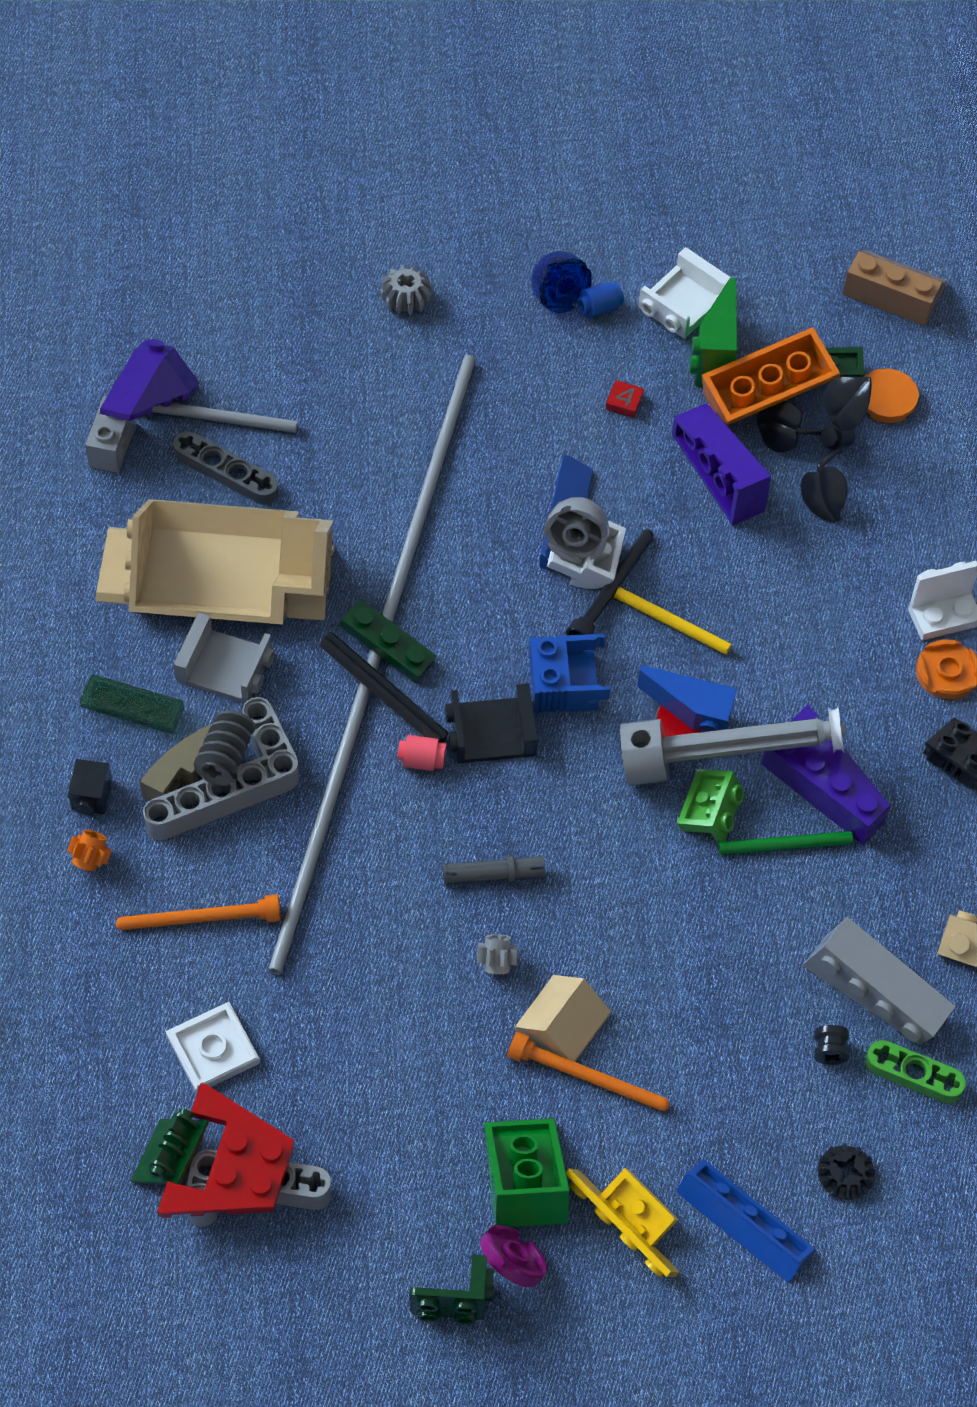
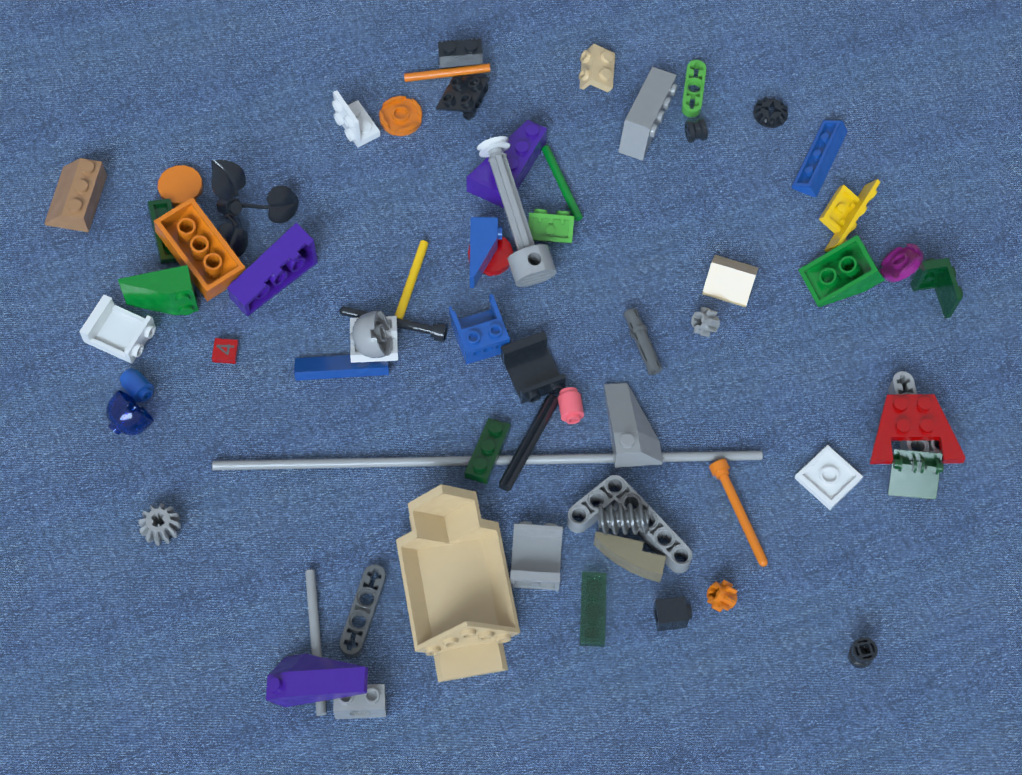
camera: 105 degrees left, 5 degrees up
orange piece [507,1031,670,1111] -> none
none -> light grey wedge [604,383,663,468]

